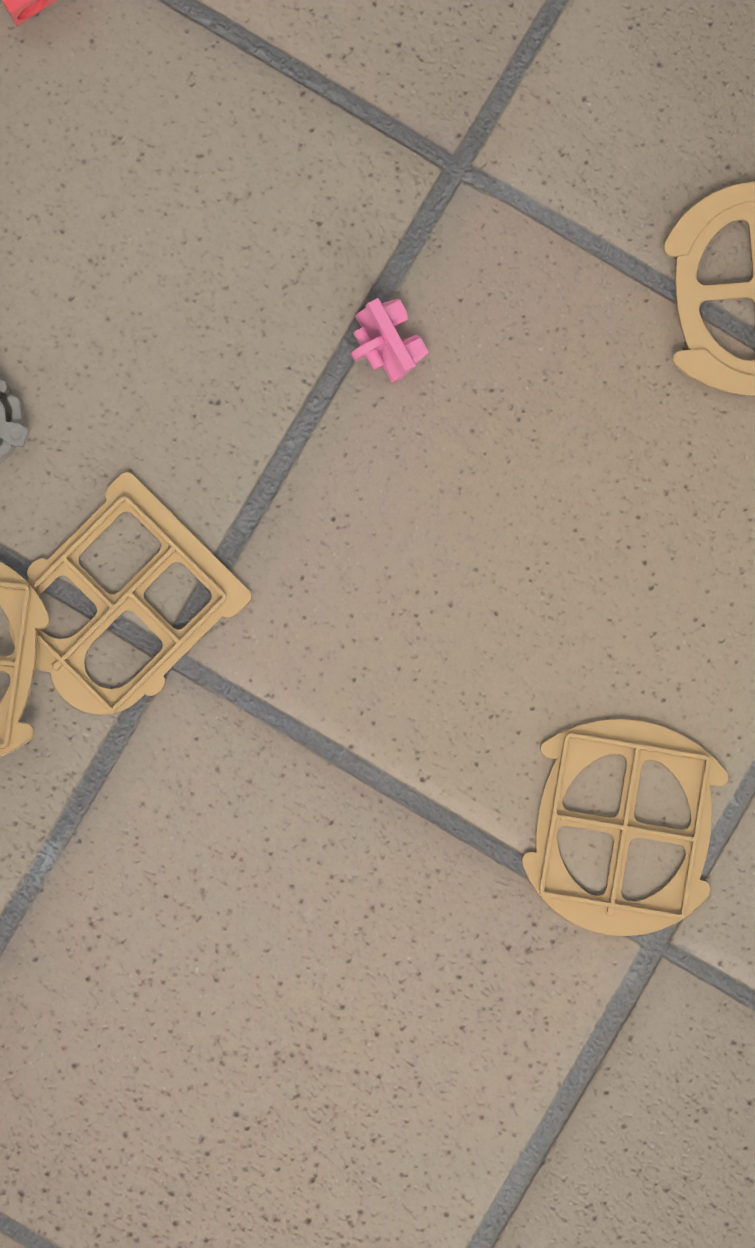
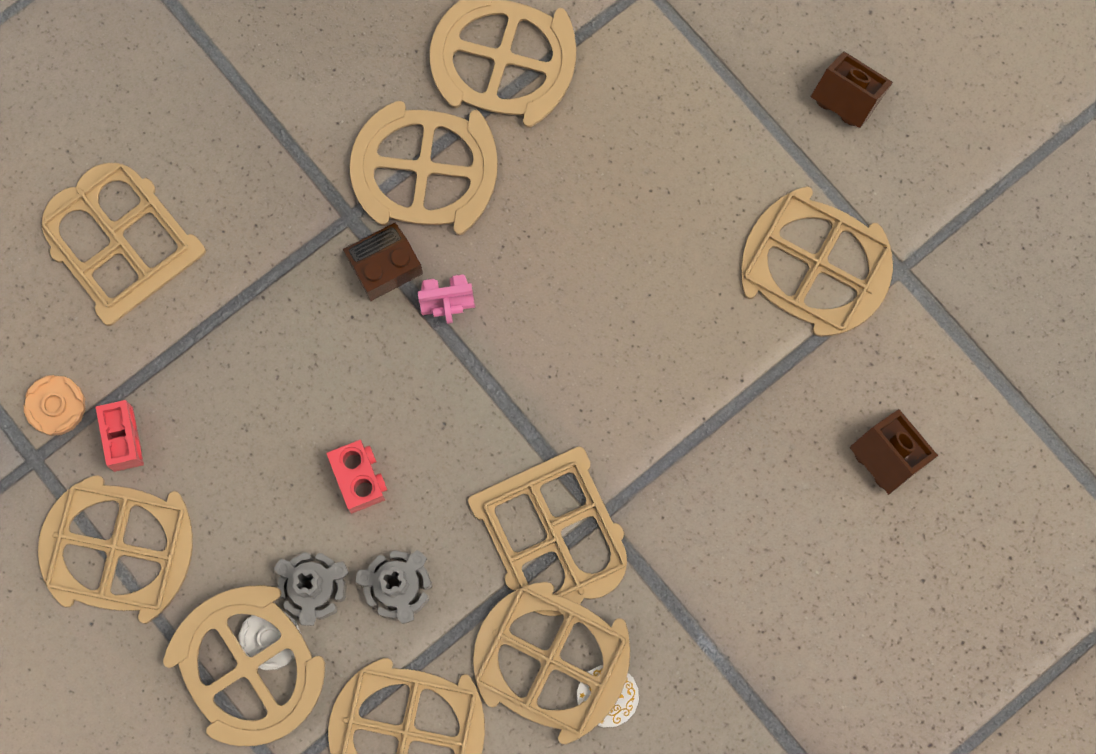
camera: 65 degrees left, 10 degrees down
none -> coral brick [326,439,387,514]
none -> reddish brown slope [343,222,423,301]
none -> tan window [350,101,498,235]
none -> reddish brown slope [849,409,938,495]

